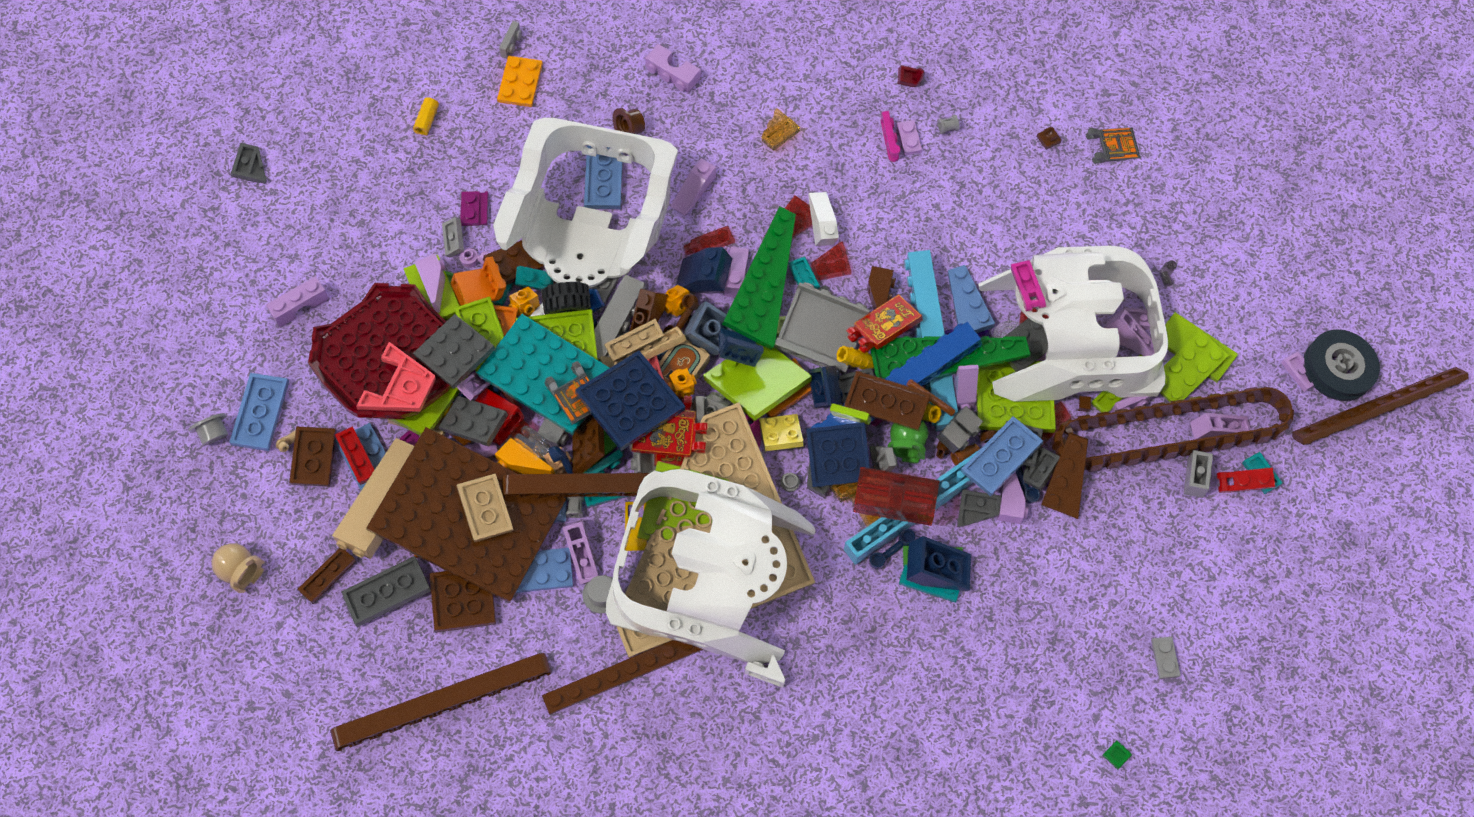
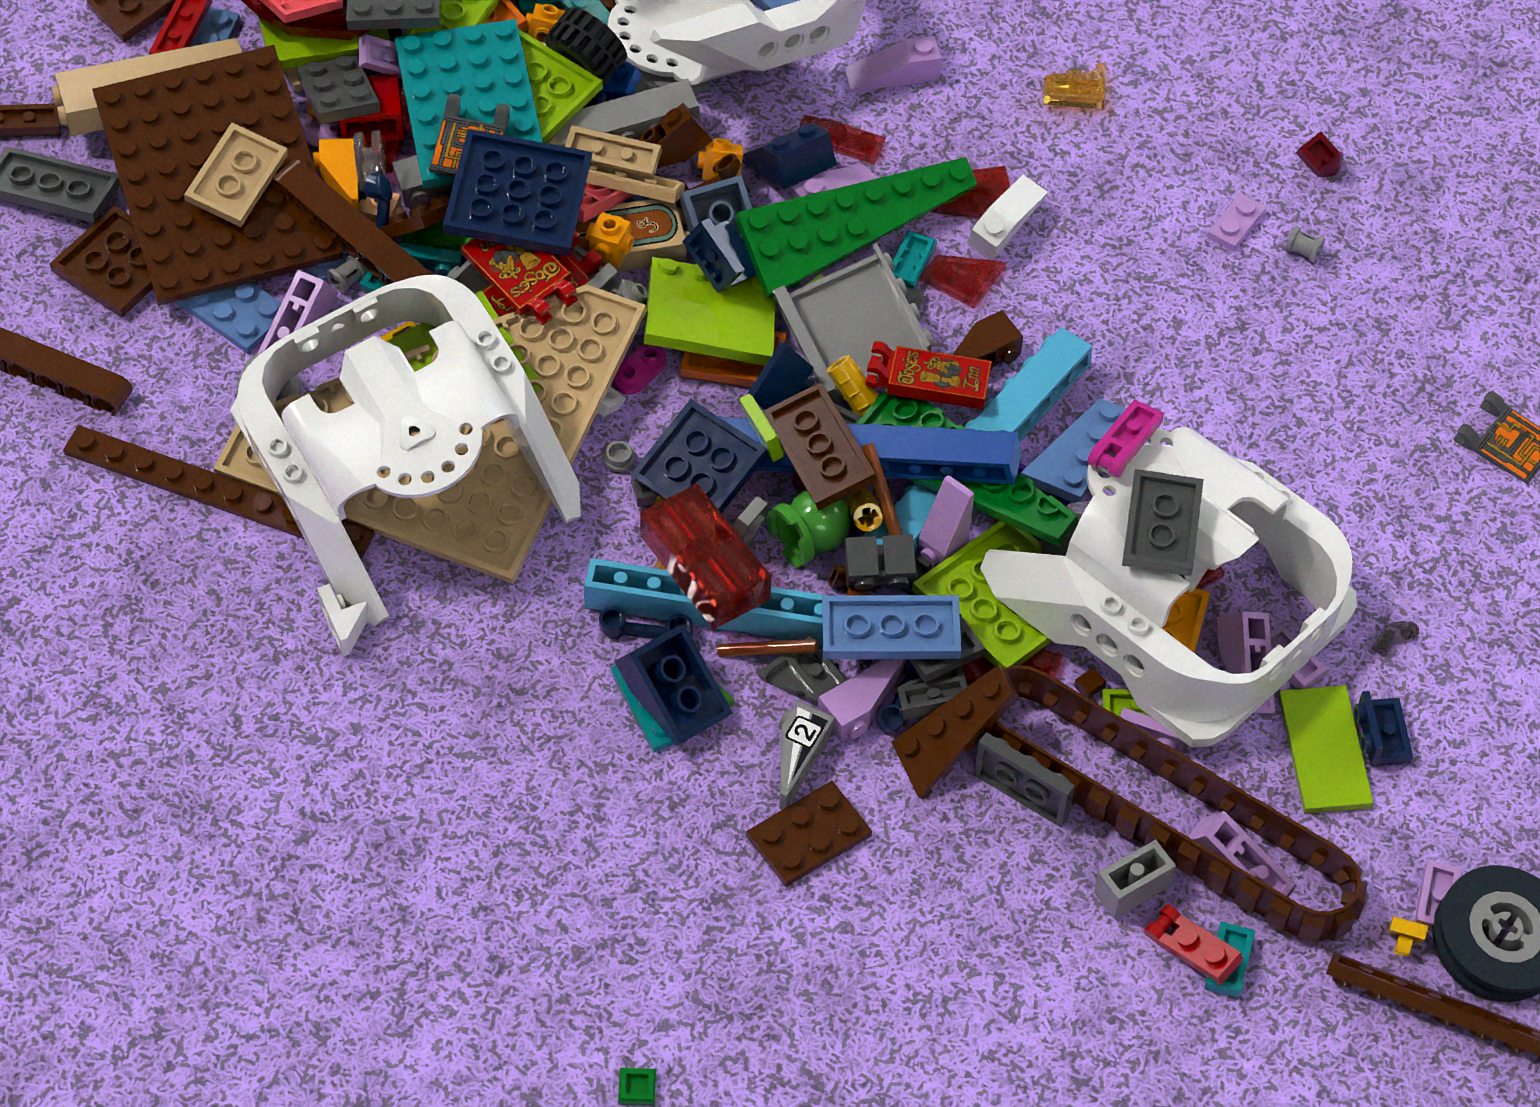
camera: 45 degrees right, 10 degrees down
light yellow plate [759,414,804,451] -> none
dark pink plate [880,111,900,162] -> none
reddish brown tile [1036,126,1062,150] -> none
light grey plate [1151,637,1180,679] -> none
lime plate [1160,330,1229,402] -> none
none -> dark orange bar [718,639,819,657]
none -> reddish brown plate [746,781,872,887]
none -> light grey slope [778,701,834,810]
none -> dark grey plate [974,732,1075,828]
none -> dark grey plate [1122,469,1204,576]
none -> dark blue bracket [1354,691,1413,766]
none -> yellow tile [1387,916,1428,957]

